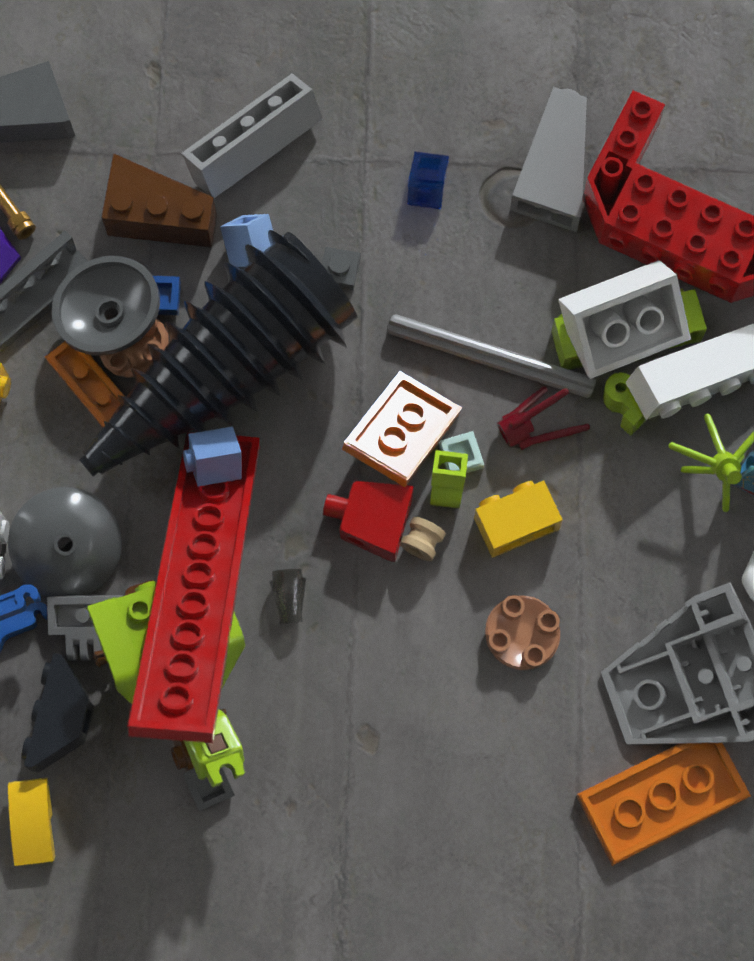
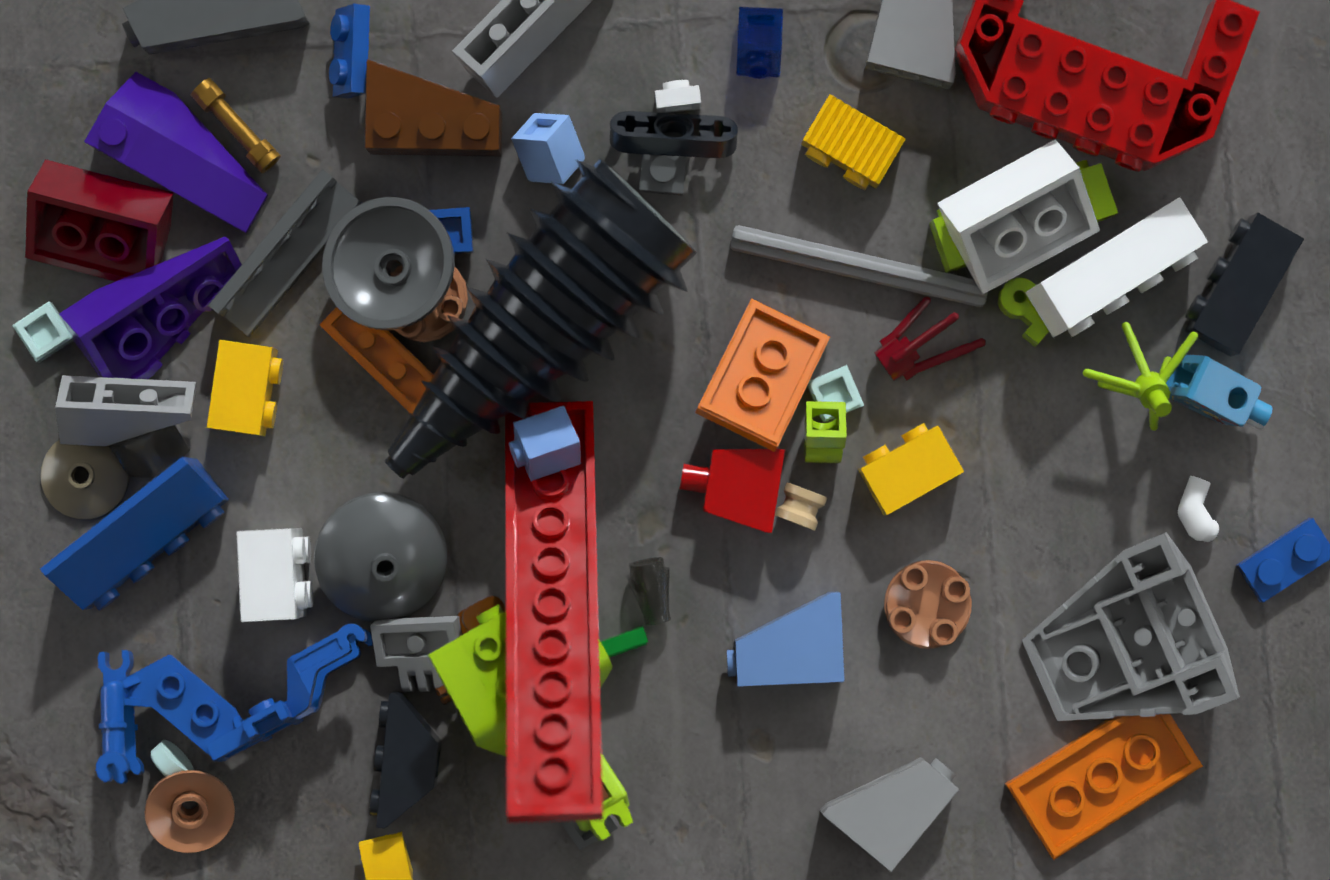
camera: 10 degrees left, 15 degrees up
none -> blue plate [329,4,370,99]
none -> green tile [601,626,648,658]
none -> black beam [610,111,738,158]
none -> white plate [655,80,701,113]
none -> medium blue slope [727,591,845,686]
none -> yellow brick [801,94,906,190]
none -> light grey slope [820,757,959,872]

